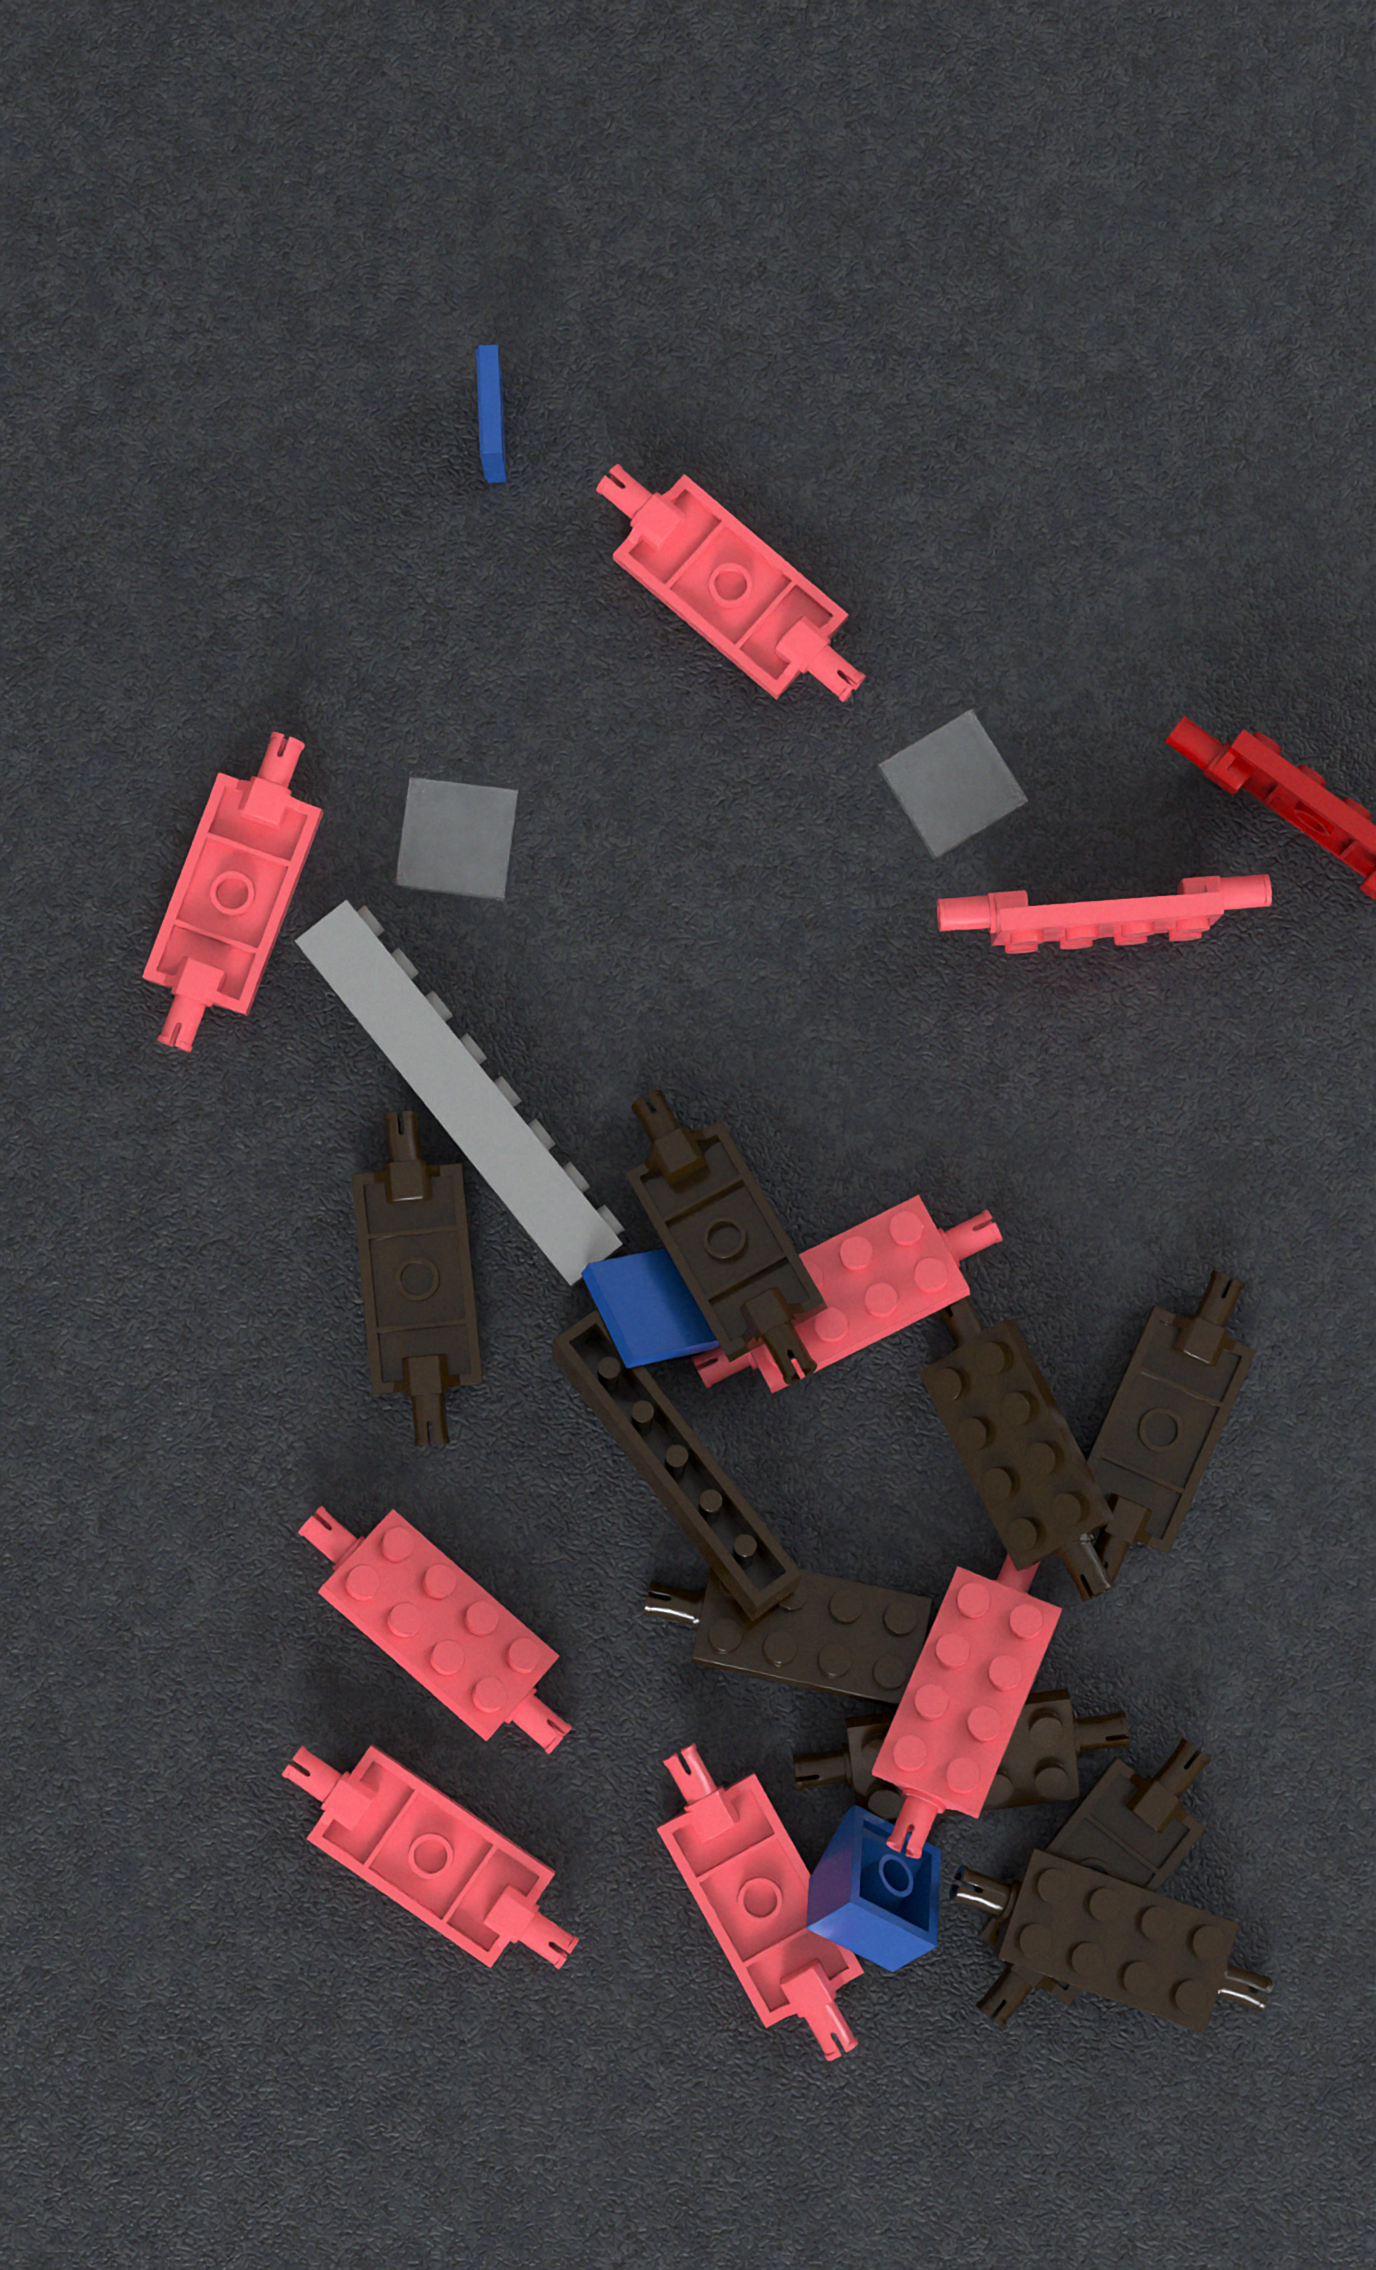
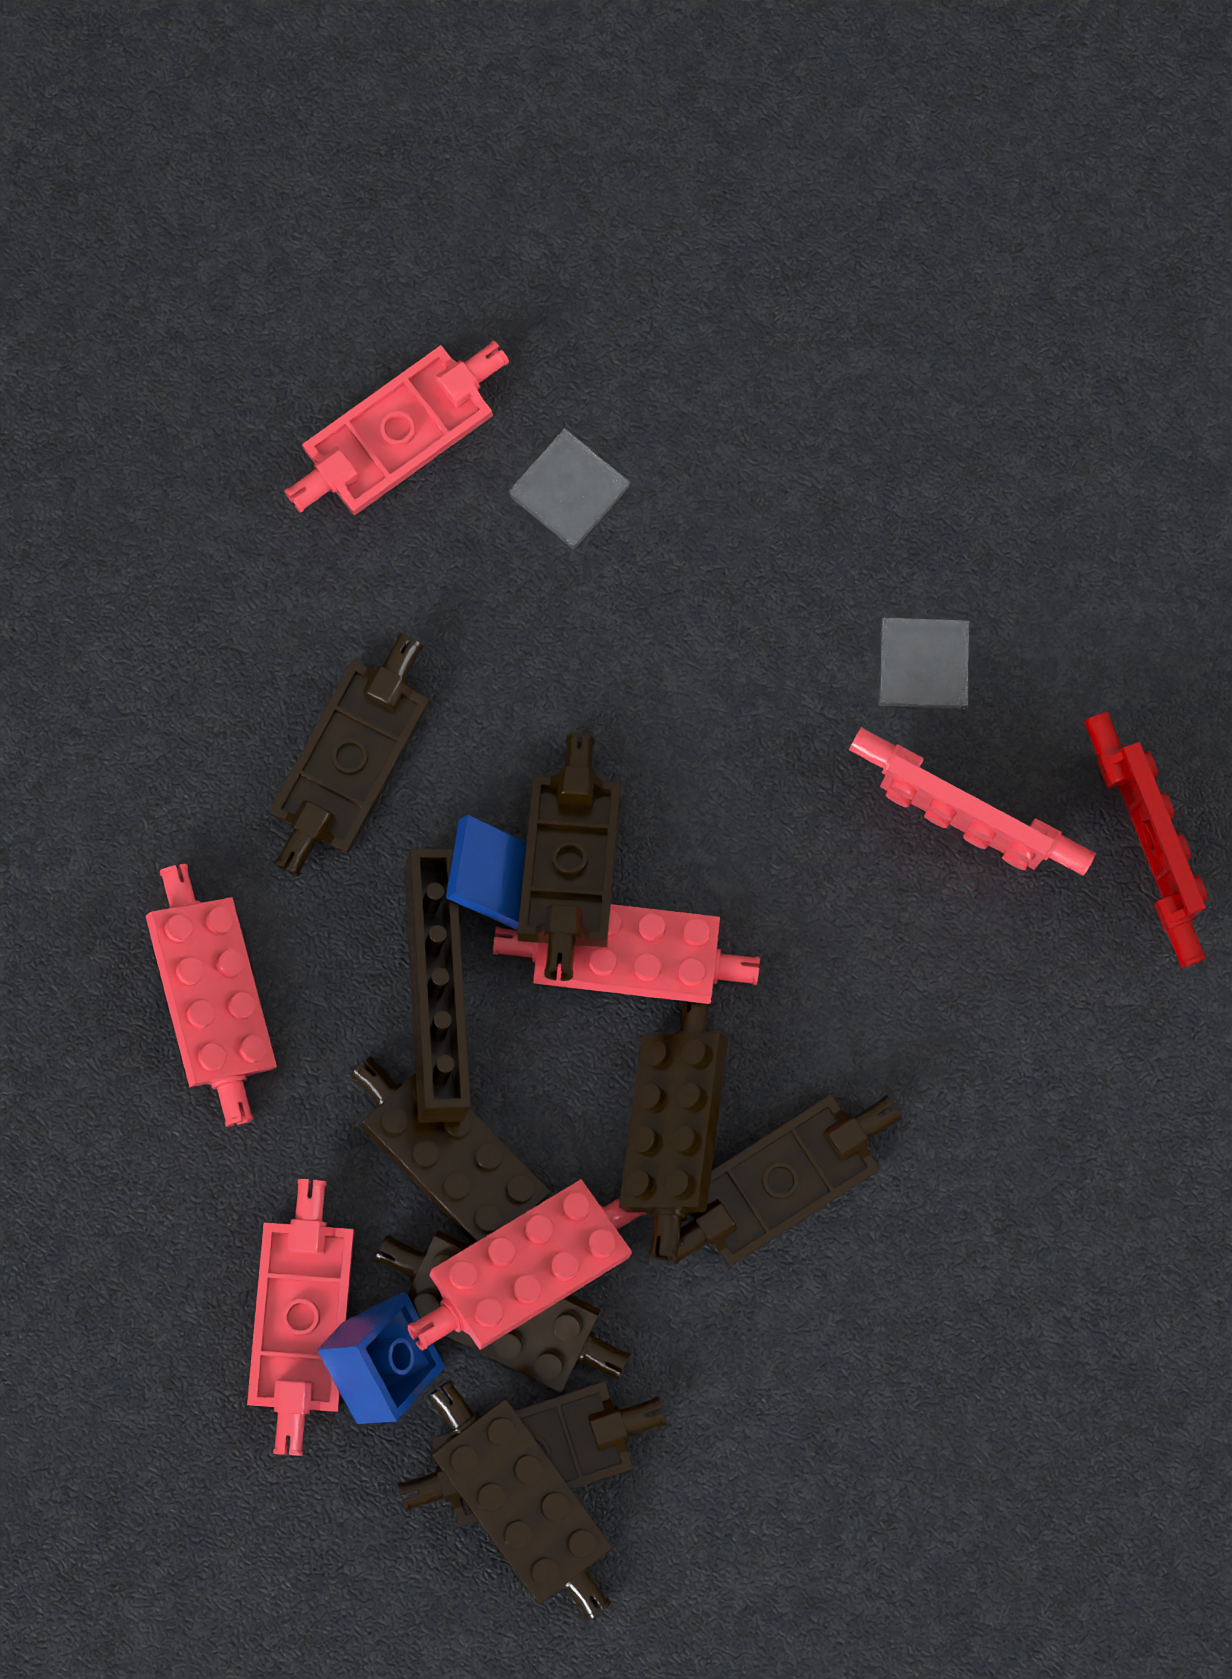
camera: 35 degrees right, 5 degrees down
coral plate [281,1744,579,1970] -> none
light grey brick [295,900,625,1288] -> none
blue tile [476,344,507,483] -> none
coral plate [596,464,866,703] -> none

